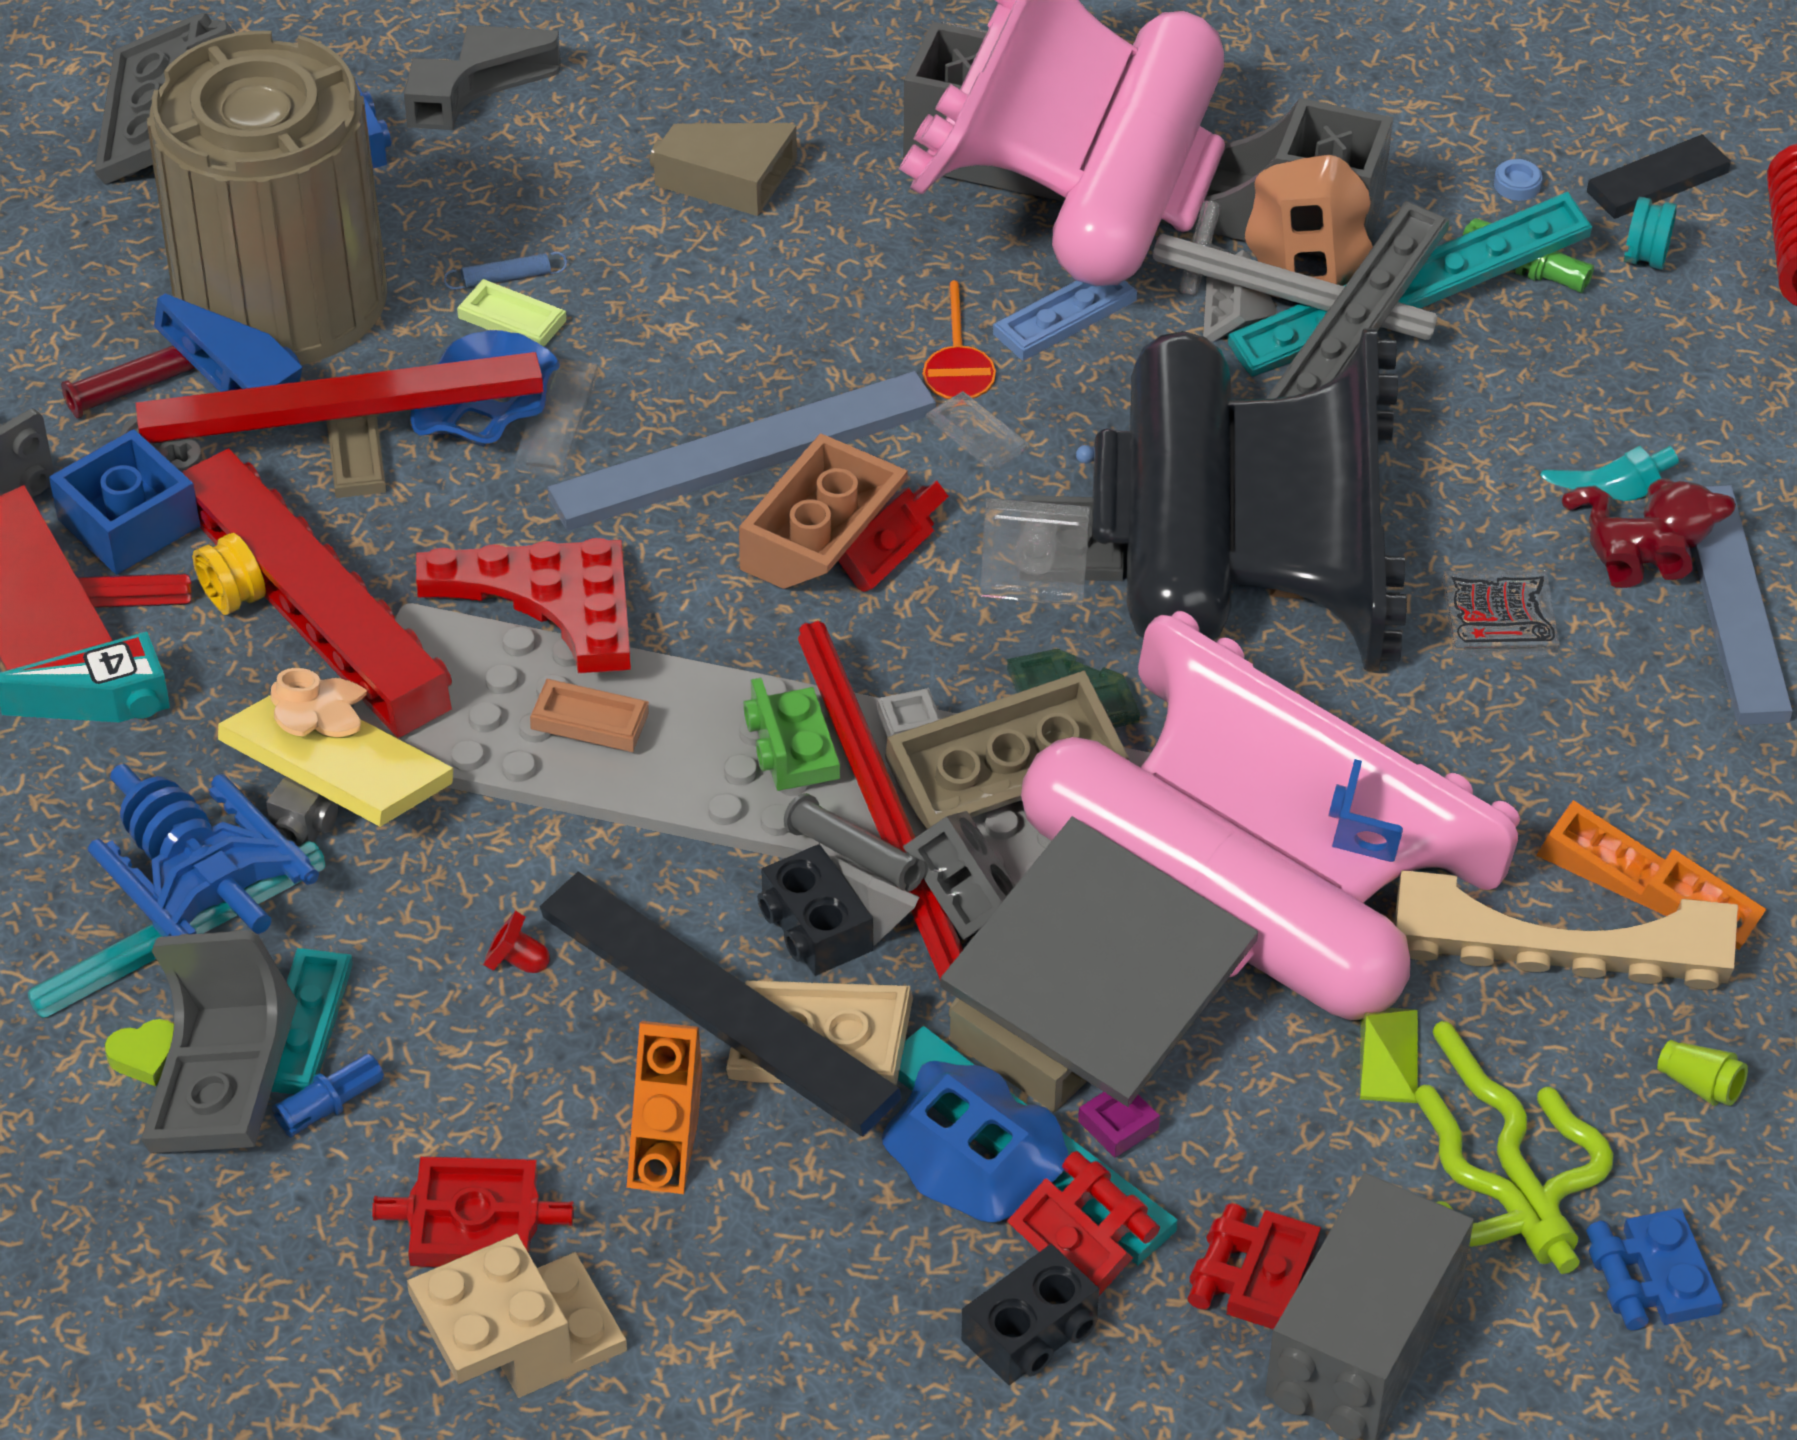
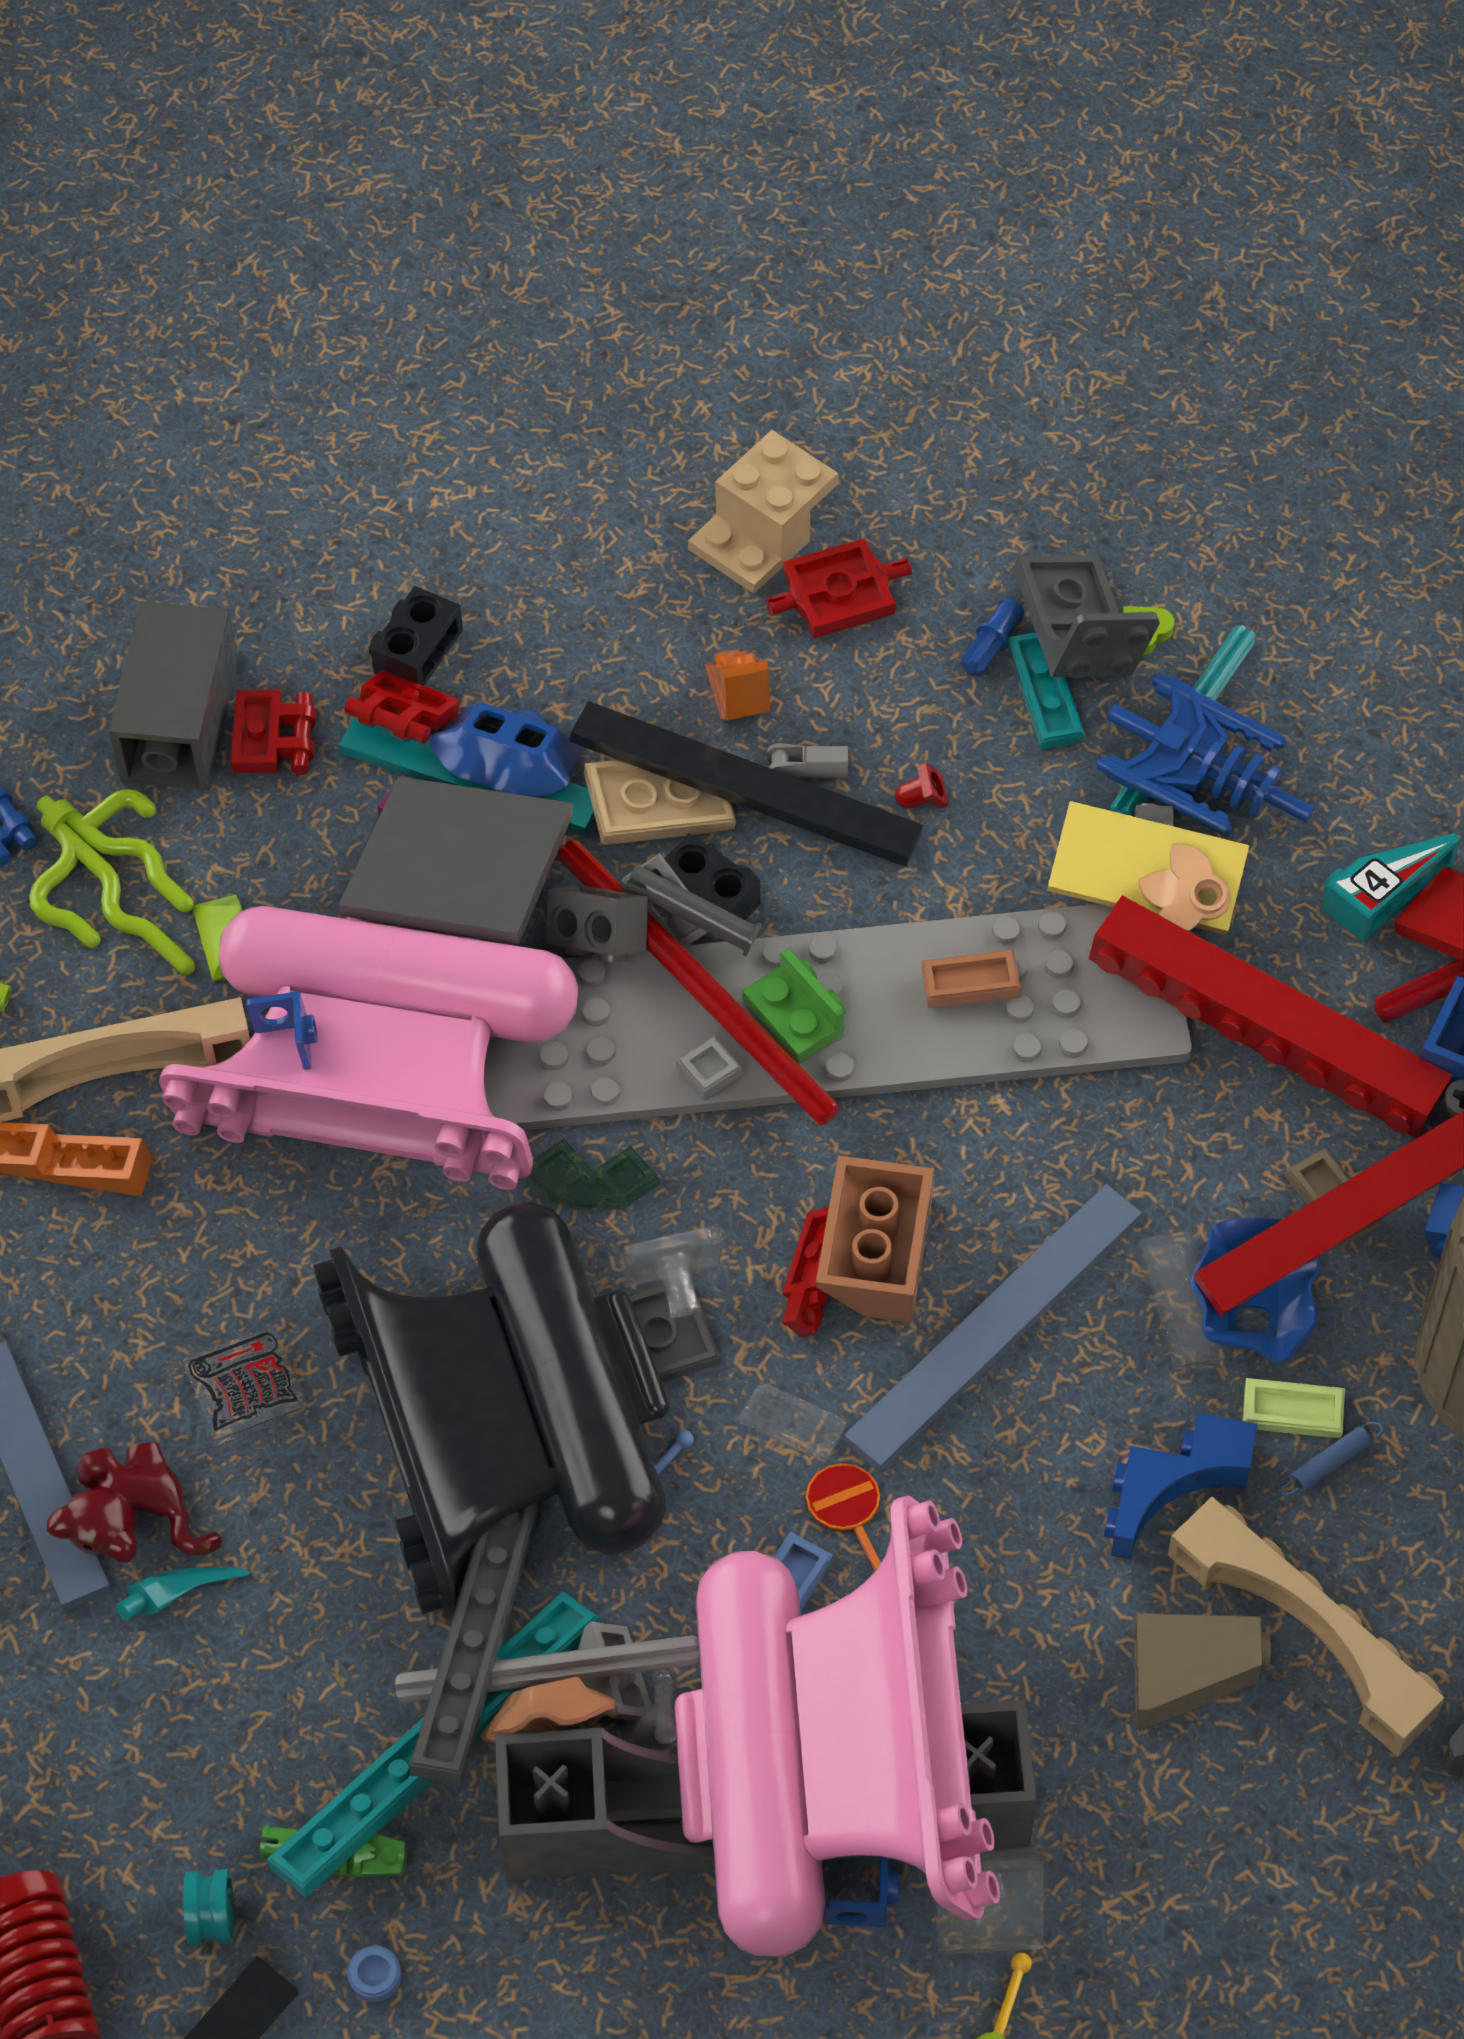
camera: 160 degrees right, 10 degrees up
yellow wheel [192,532,266,615] -> none
plate [416,538,631,673] -> none
dark tan slope [885,670,1129,829] -> none
none -> light grey bar [767,743,848,779]
none -> blue arch [1104,1413,1257,1559]
none -> tan arch [1168,1496,1445,1757]

